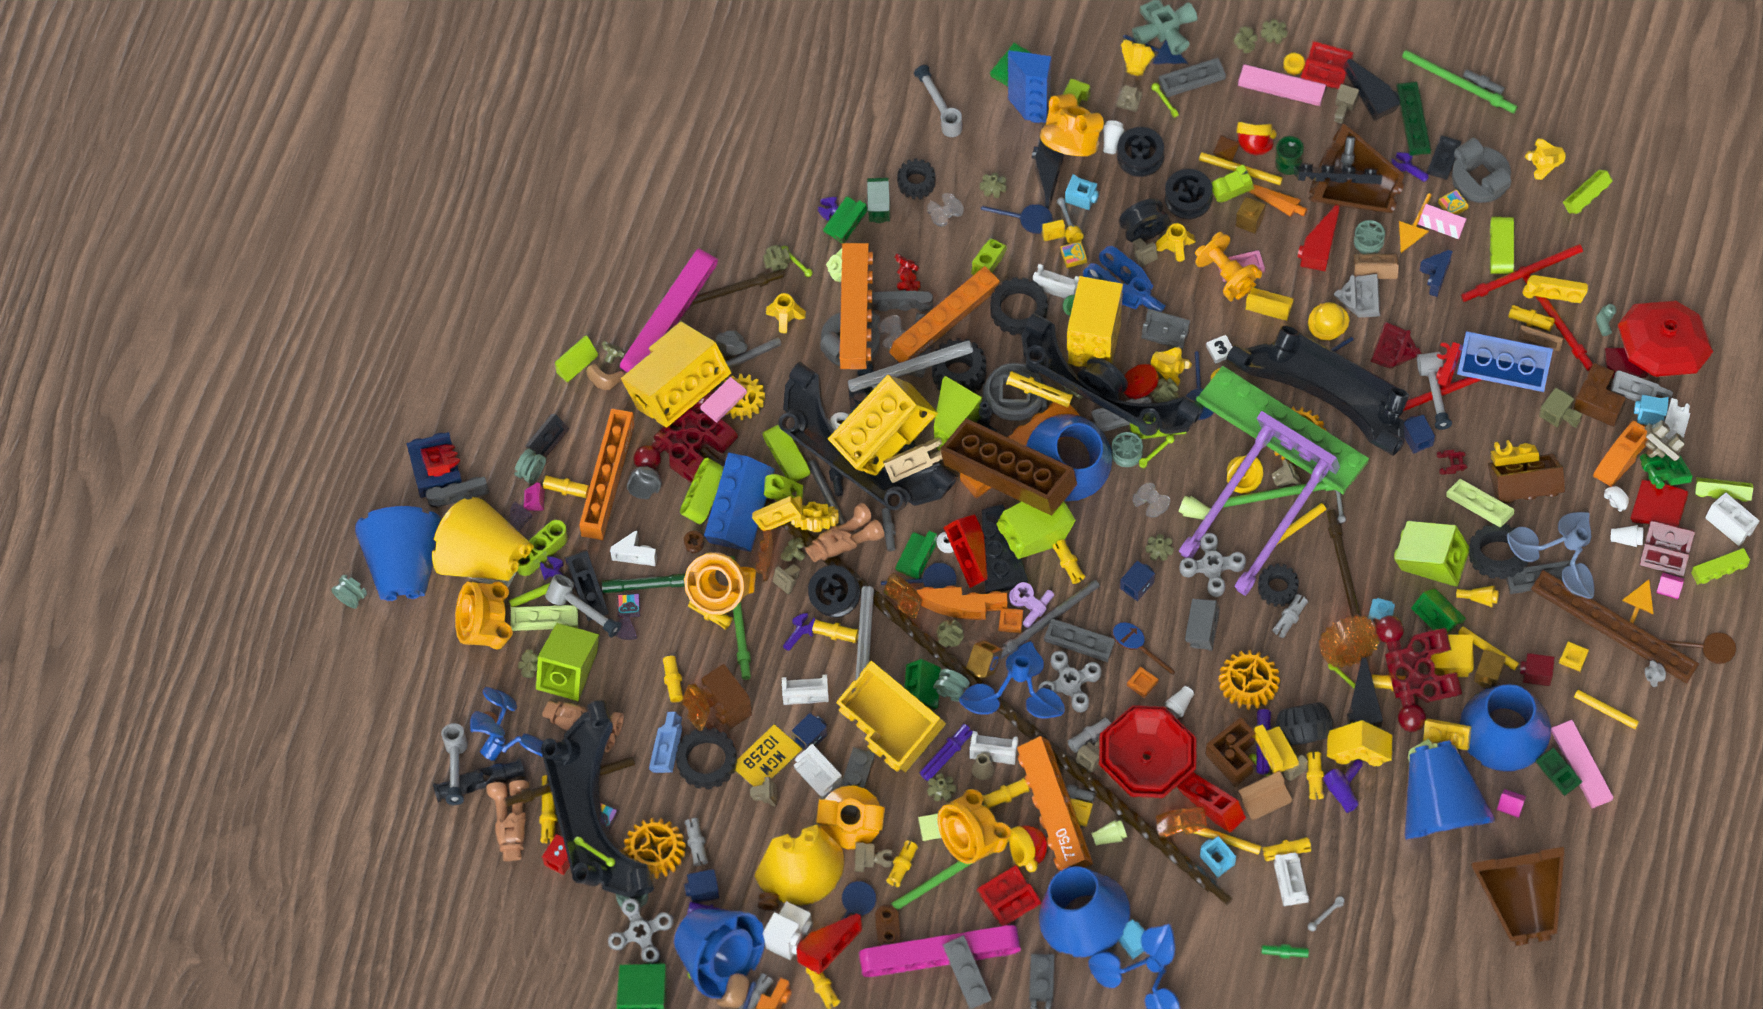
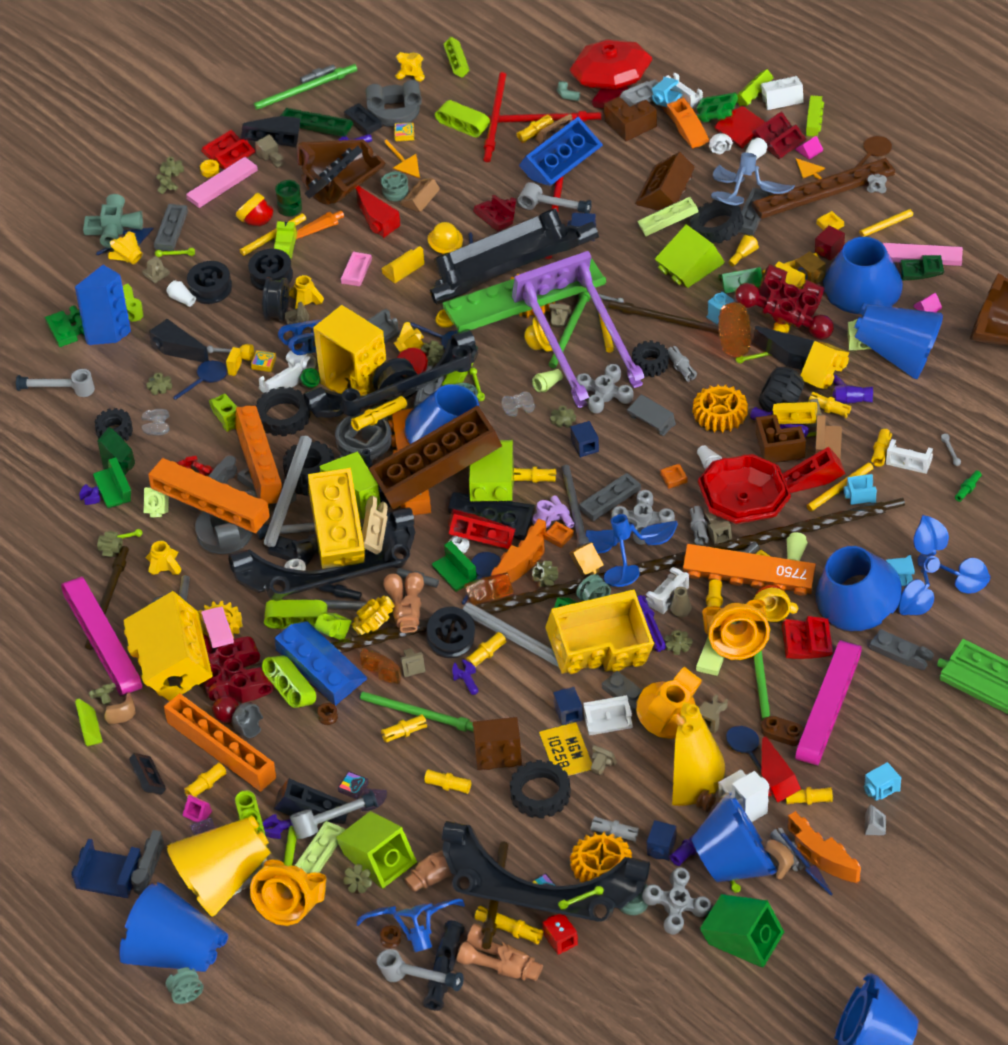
camera: 60 degrees left, 15 degrees down
red plate [420,445,460,476] -> none
sand green wheel [514,449,546,484] -> none
dark green piece [602,573,686,594] -> none
white slope [610,531,657,566] -> none
medium blue hinge [649,712,682,773] -> none
clear orange slope [681,684,710,731] -> none
light orange piece [684,552,756,614] -> none
yellow panel [752,496,803,532] -> none
olive plant [781,537,805,562] -> none
white hinge [782,674,829,705] -> none
yellow pin [886,840,918,887] -> none
plate [942,935,991,1009] -> none
light orange piece [1040,94,1104,156] -> none
medium azure window [1065,174,1099,210] -> none
blue piece [1112,622,1175,674] -> none
clear orange slope [1156,808,1207,838] -> none
light orange piece [1195,232,1262,302] -> none
white tile [1206,335,1232,364] -> none
reddish brown slope [1213,135,1240,162] -> none
pearl gold brick [1236,197,1265,234] -> none
light grey slope [1334,274,1380,317] -> none
dark grey bar [1341,136,1355,180] -> none
bright pink tile [1418,204,1467,239] -> none
dark blue slope [1420,250,1453,297] -> none
yellow plate [1423,719,1472,750] -> none
red plate [1436,342,1463,388] -> none
dark red piece [1436,450,1468,475] -> none
yellow plate [1490,440,1539,466] -> none
yellow plate [1522,275,1588,303] -> none
olive brick [1539,387,1582,428] -> none
dark tan hips [1645,420,1685,461] -> none

